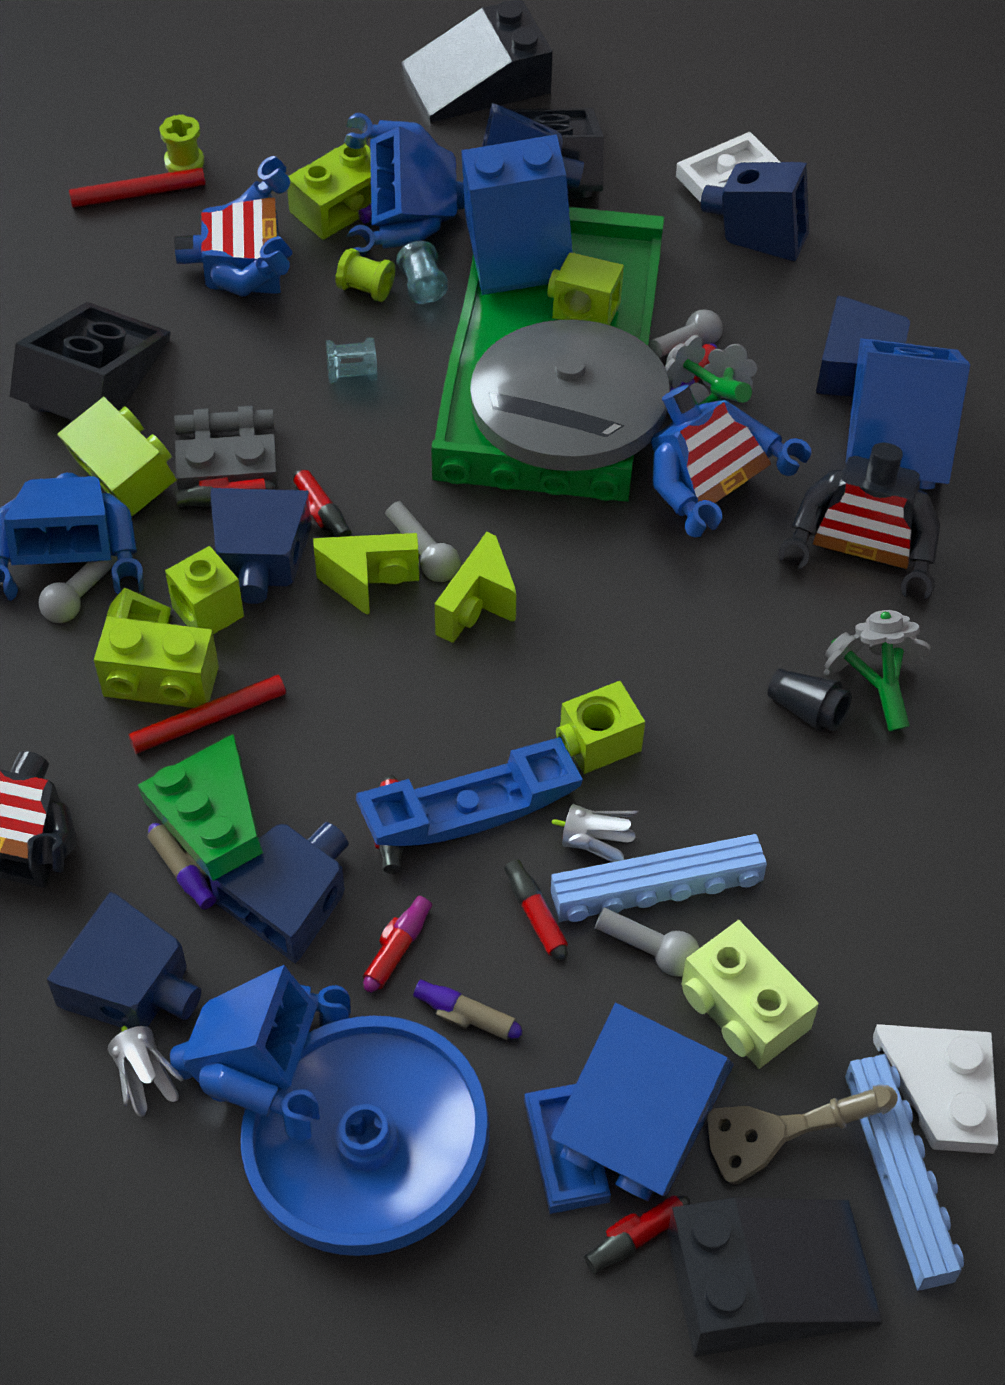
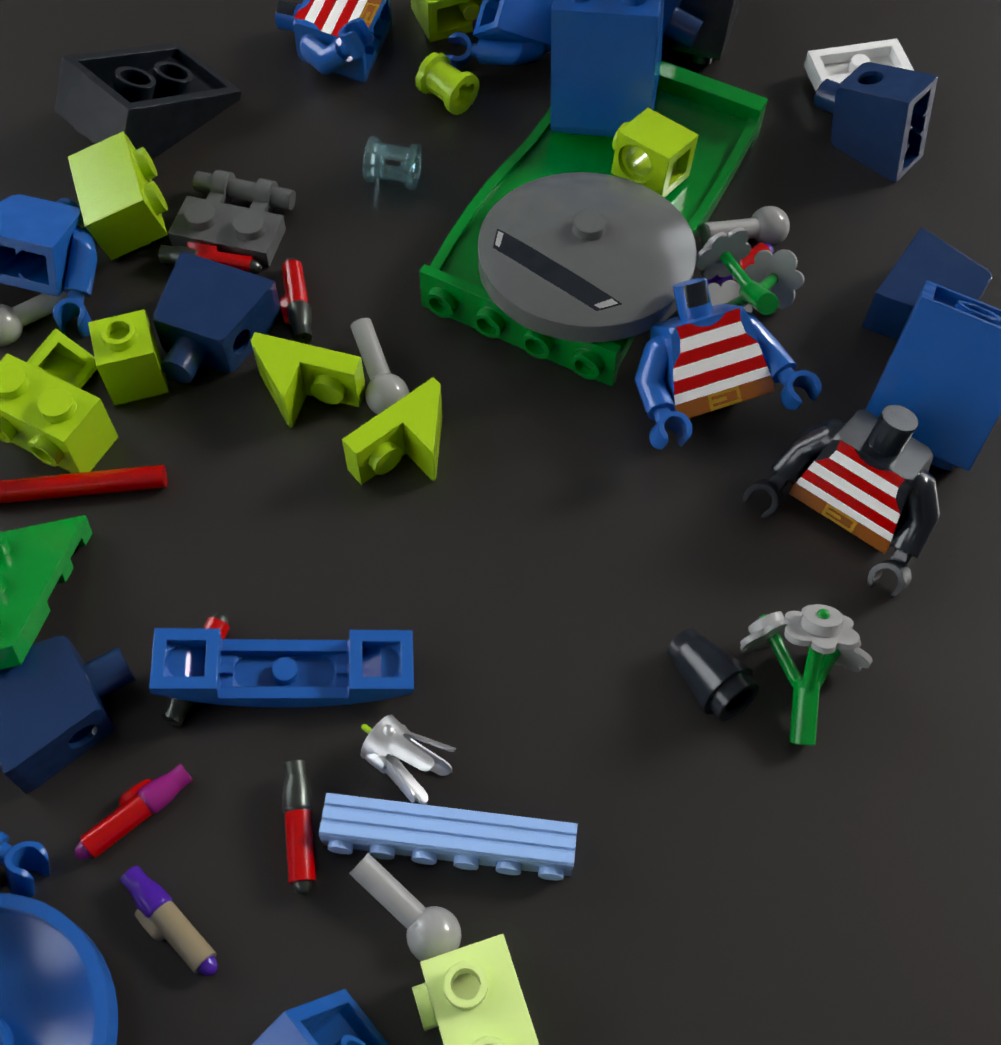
camera: 20 degrees right, 5 degrees up
clear light blue bush [396,241,448,304] -> none
lime brick [556,681,645,774] -> none

